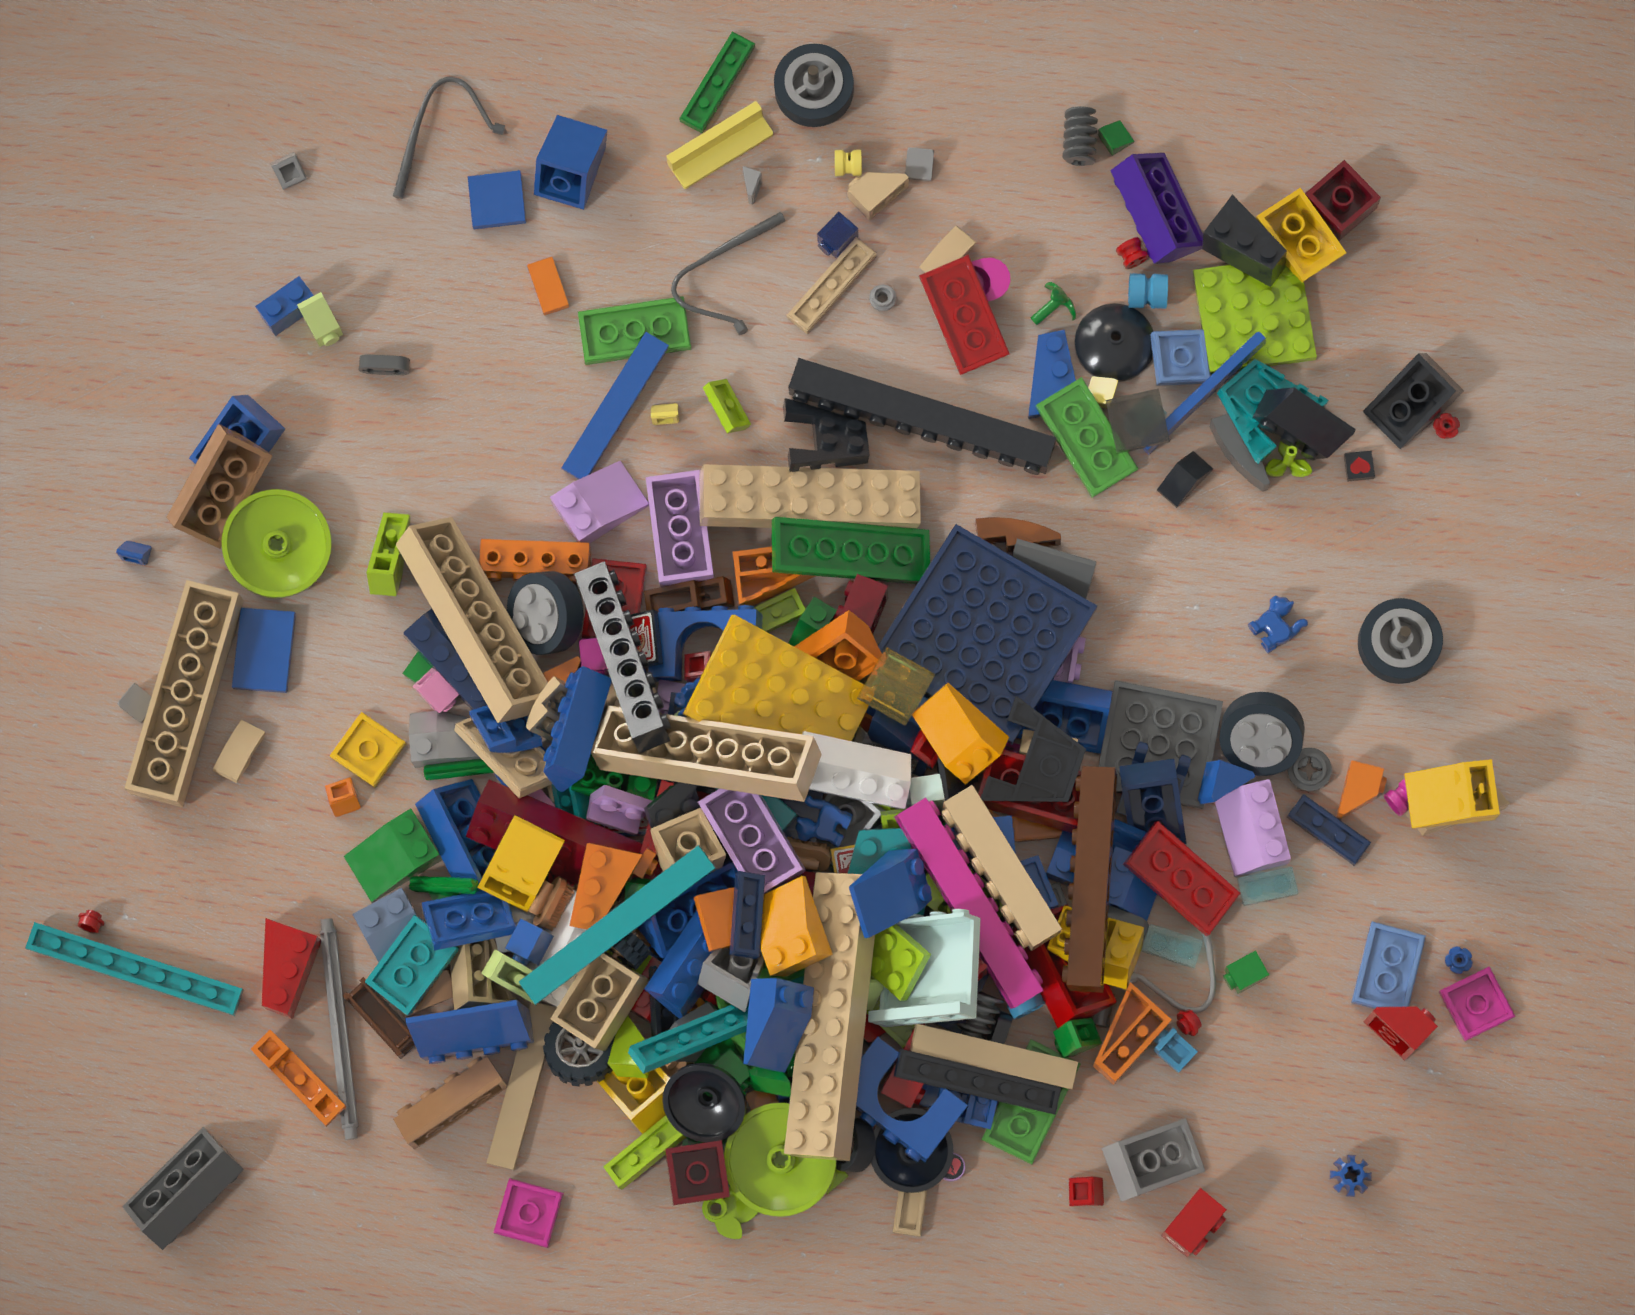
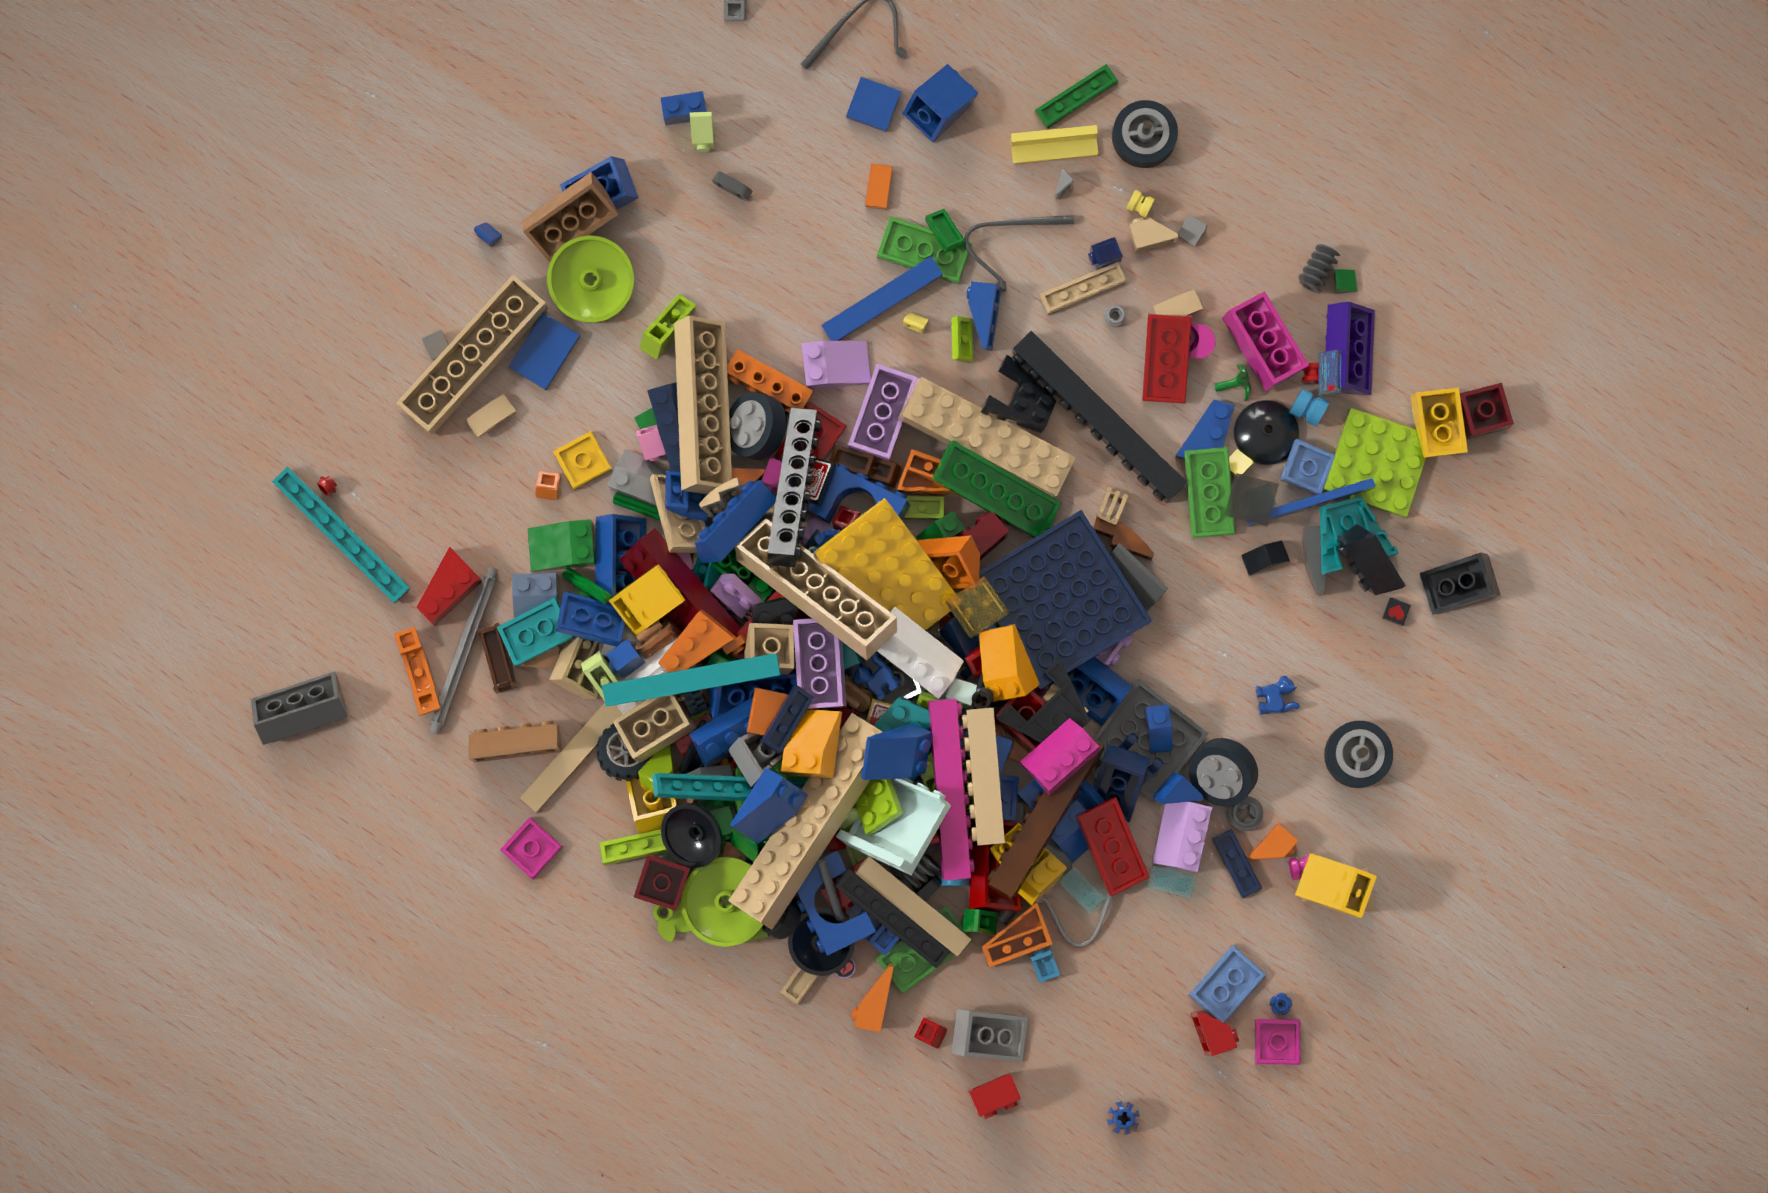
camera: 20 degrees right, 5 degrees up
blue slope [406,1000,534,1064] -> none
red plate [1176,1009,1202,1036] -> none
black wedge [1202,194,1287,287] -> none
green brick [1223,950,1269,994] -> none
lime plant [1265,441,1312,477] -> none
red plate [1433,413,1460,439] -> none
none -> dark grey bar [817,859,845,921]
none -> orange slope [851,963,894,1032]
none -> green tile [925,208,966,253]
none -> blue slope [967,281,1002,351]
none -> black bush [972,687,994,709]
none -> dark pink slope [1019,718,1100,796]
none -> tan tile [1096,487,1128,525]
none -> blue slope [1144,704,1173,753]
none -> dark pink slope [1222,291,1309,392]
none -> clear light blue tile [1319,350,1341,397]

